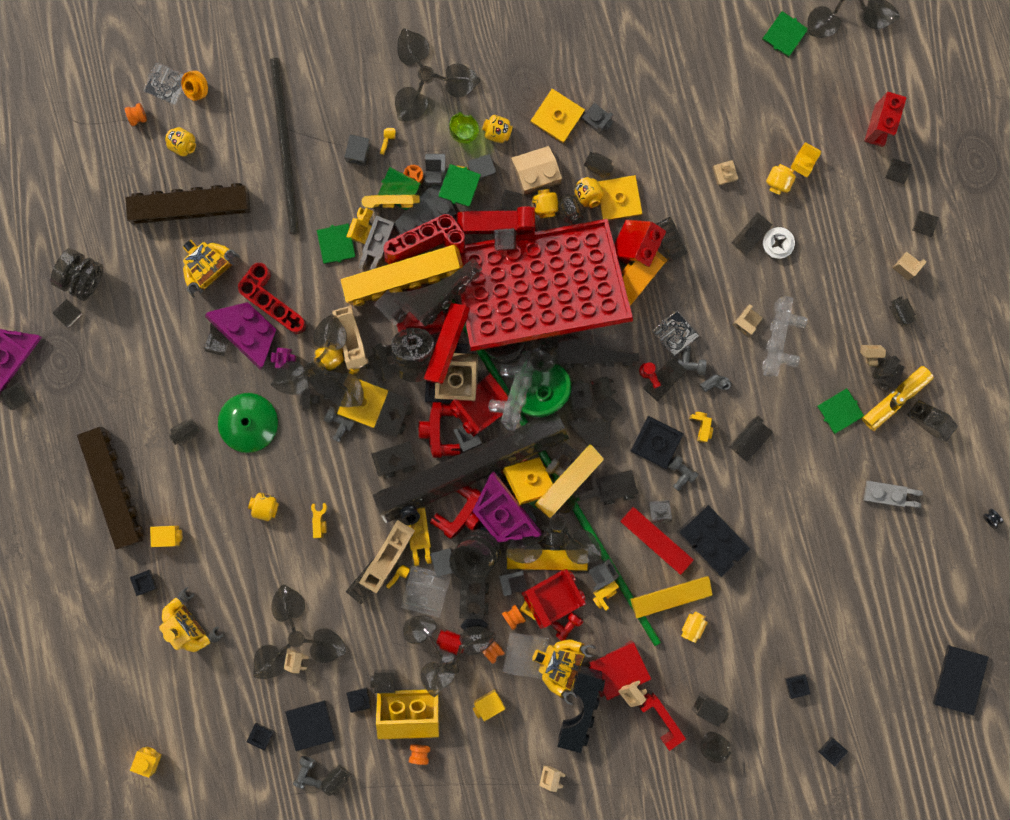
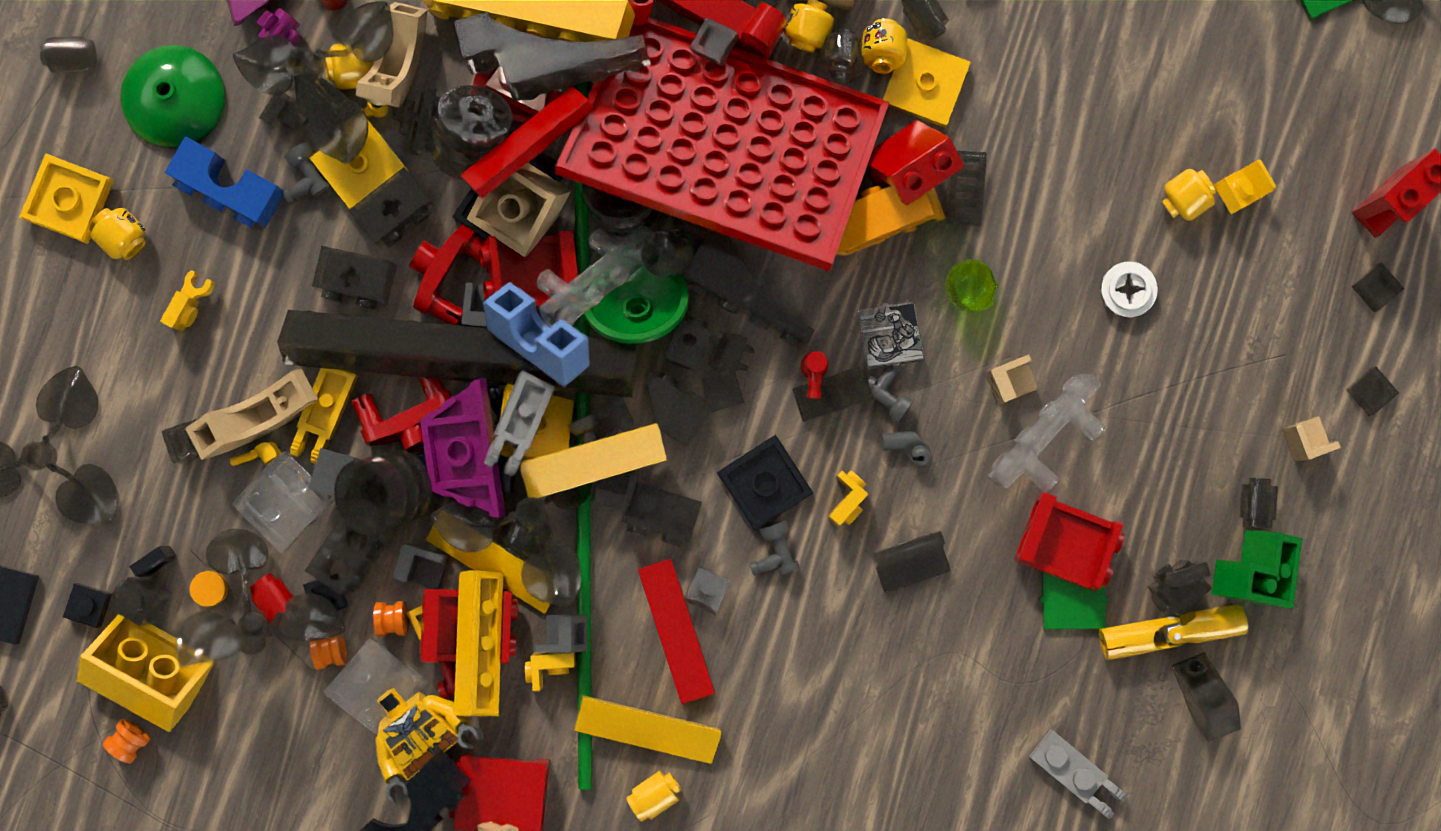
camera: 35 degrees right, 0 degrees up
tan tile [284,649,309,673] -> none
black bush [400,505,420,525] -> none
yellow brick [472,689,505,721] -> none
black piece [676,505,750,577] -> none
tan tile [713,160,738,186] -> none
clear smoke plate [731,212,772,255] -> none
tan tile [860,345,886,366] -> none
none -> yellow plate [19,153,114,244]
none -> black tile [129,546,177,577]
none -> blue arch [164,136,284,228]
none -> light orange tile [190,571,228,607]
none -> yellow slope [454,570,504,716]
none -> medium blue arch [484,282,590,386]
none -> light grey hinge [484,371,555,476]
none -> clear neon green hair [944,259,999,313]
none -> red panel [1013,492,1125,592]
none -> green brick [1211,530,1303,609]

